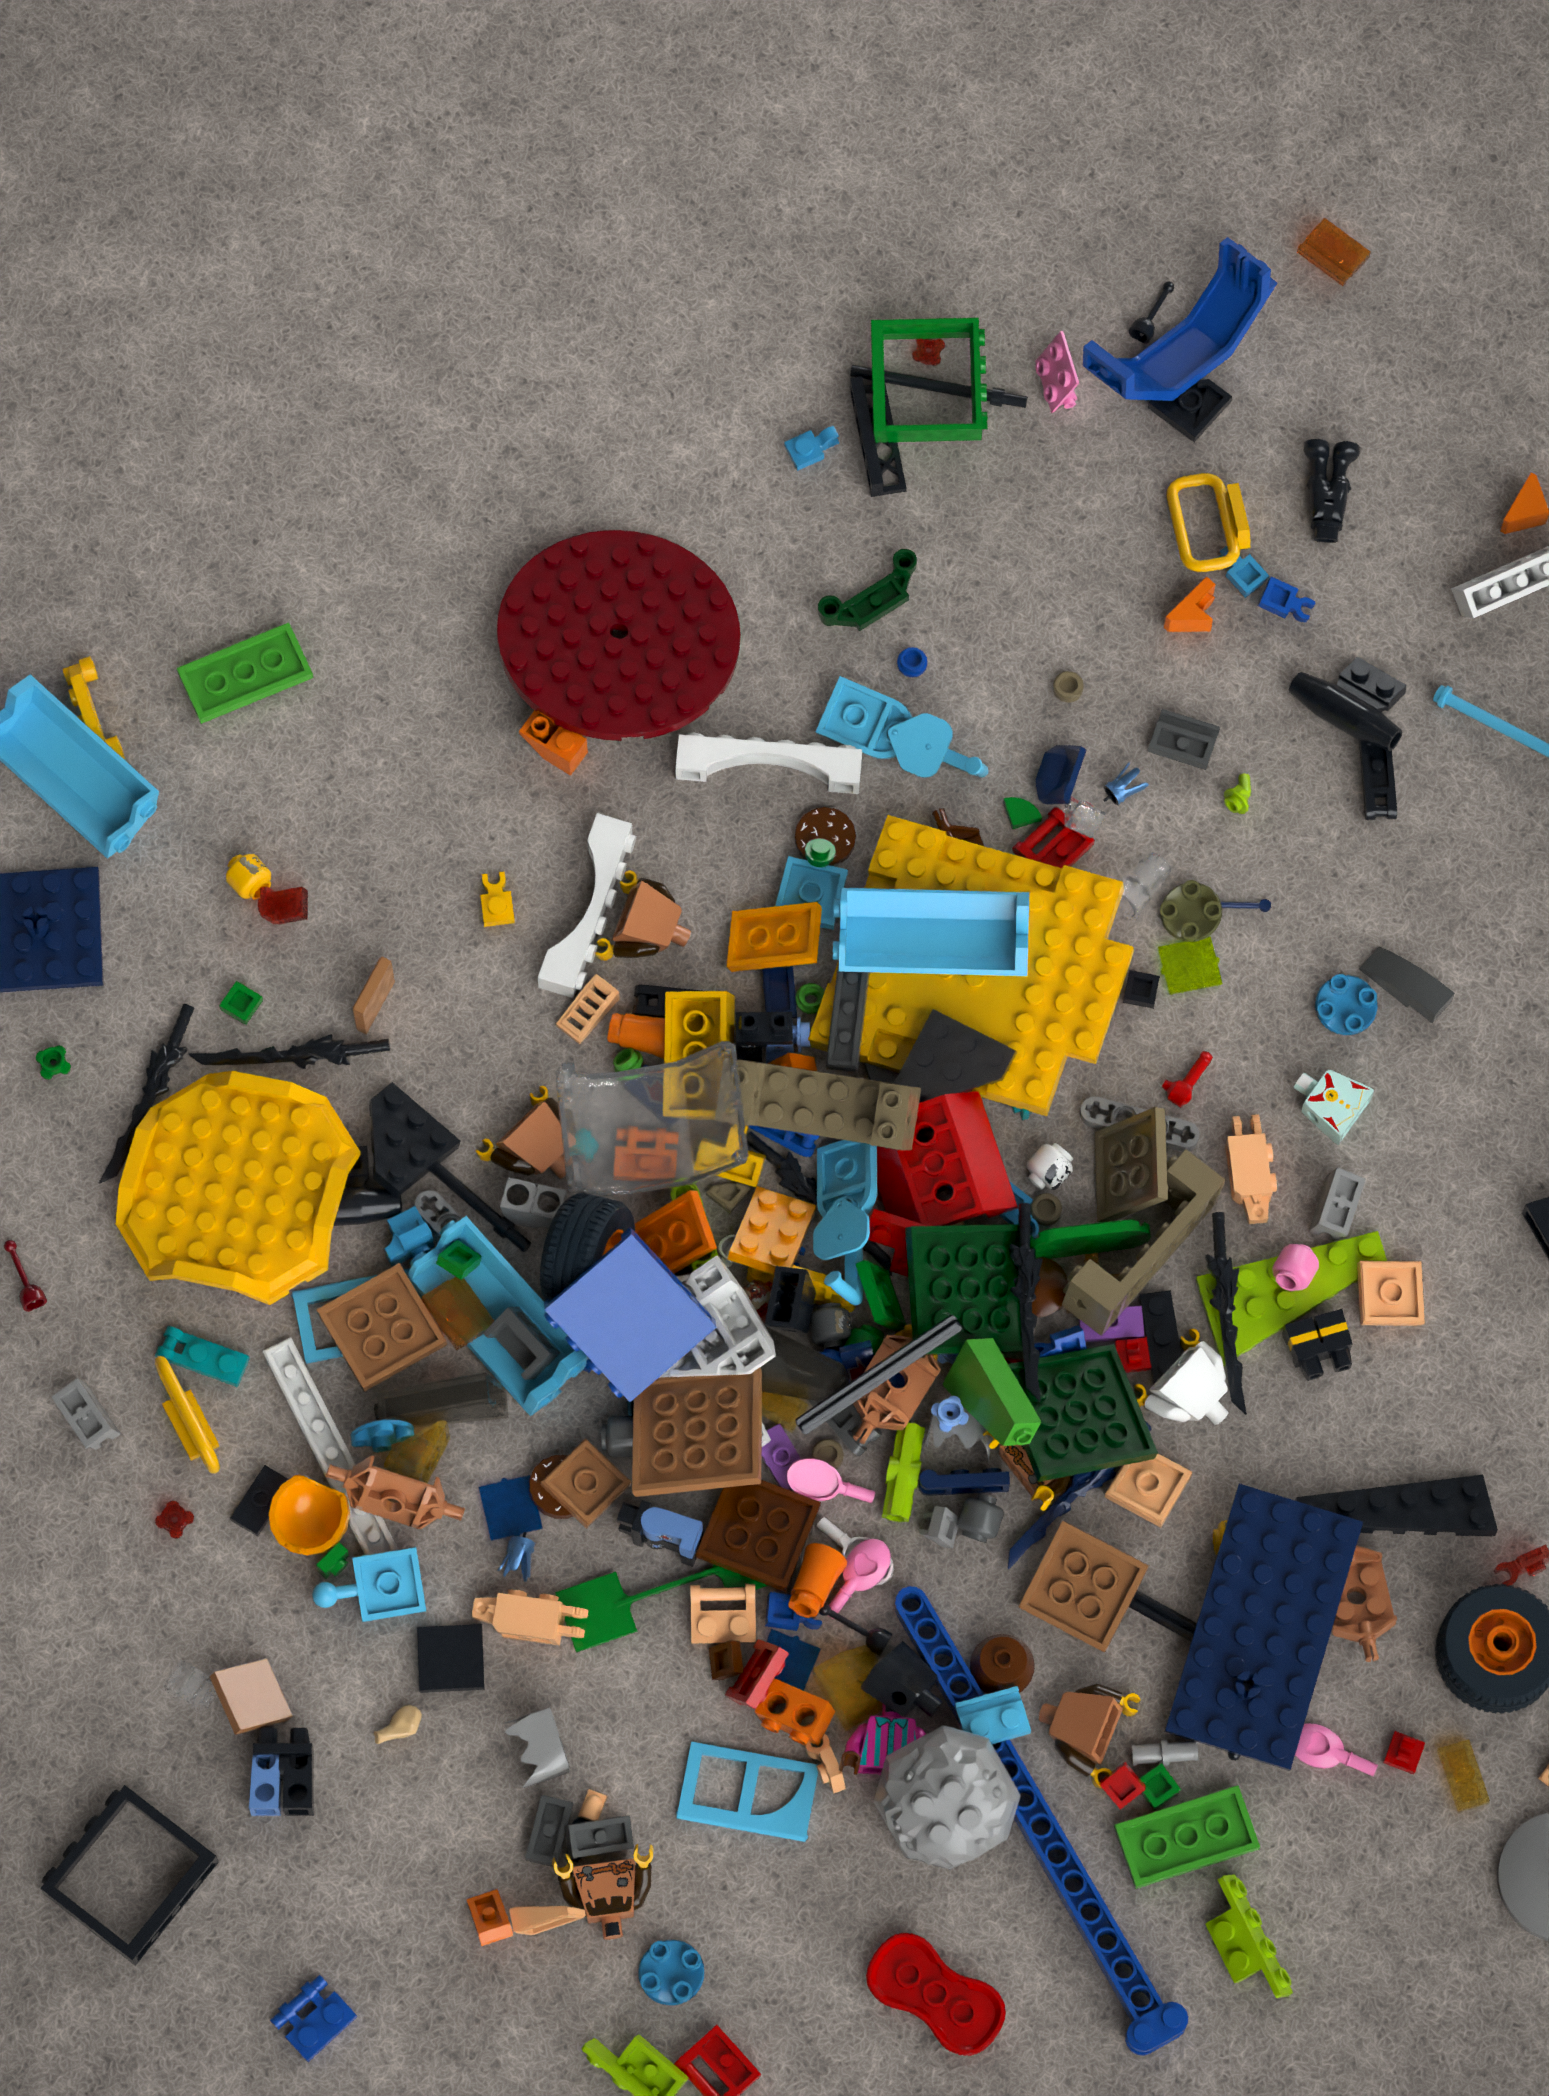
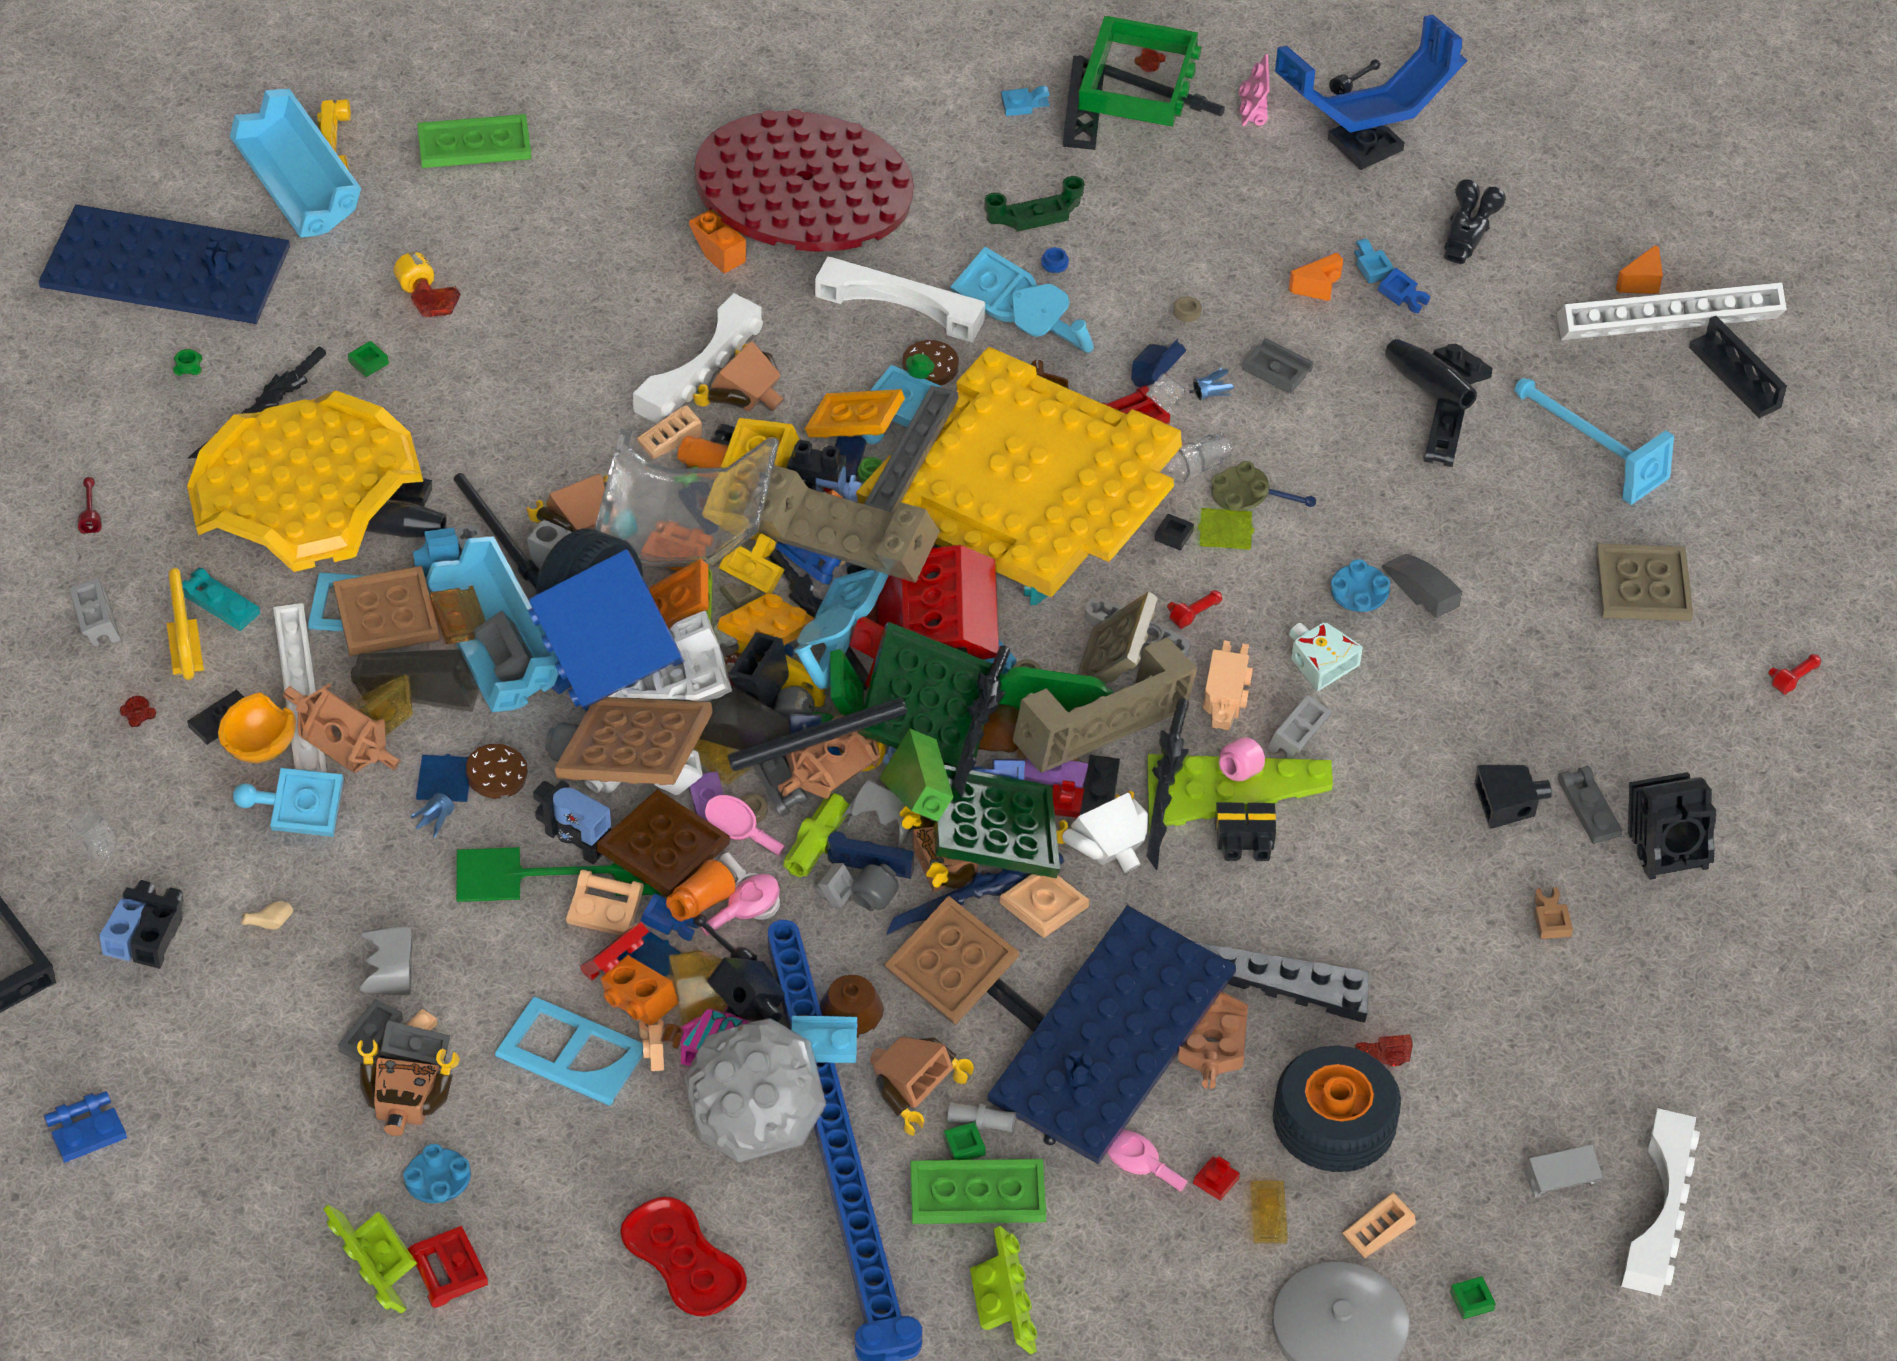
camera: 15 degrees right, 20 degrees down
black sword [188,1034,390,1069] -> none
tile [210,1658,292,1735] -> none
green plate [316,1542,349,1579] -> none
dark azure dish [350,1419,415,1453] -> none
medium nougat tile [353,957,395,1034] -> none
black plate [369,1082,461,1198] -> none
black tile [417,1624,485,1693] -> none
green plate [436,1240,482,1280] -> none
orange slope [466,1889,513,1946] -> none
light nougat hinge [472,1589,588,1646] -> none
yellow plate [480,871,515,927] -> none
light nougat slope [509,1906,586,1935] -> none
medium nougat tile [540,1438,632,1529] -> none
reddish brown plate [709,1640,744,1681] -> none
medium azure panel [833,888,1029,976] -> none
black plate [894,1009,1017,1103] -> none
light blue plate [931,1396,969,1432] -> none
green tile [1003,797,1042,829] -> none
white head [1027,1143,1073,1190] -> none
red tile [1099,1762,1146,1810] -> none
yellow bar [1166,473,1251,572] -> none
lime plate [1224,773,1251,814] -> none
clear orange plate [1297,218,1371,286] -> none
light nougat plate [1357,1261,1425,1326] -> none

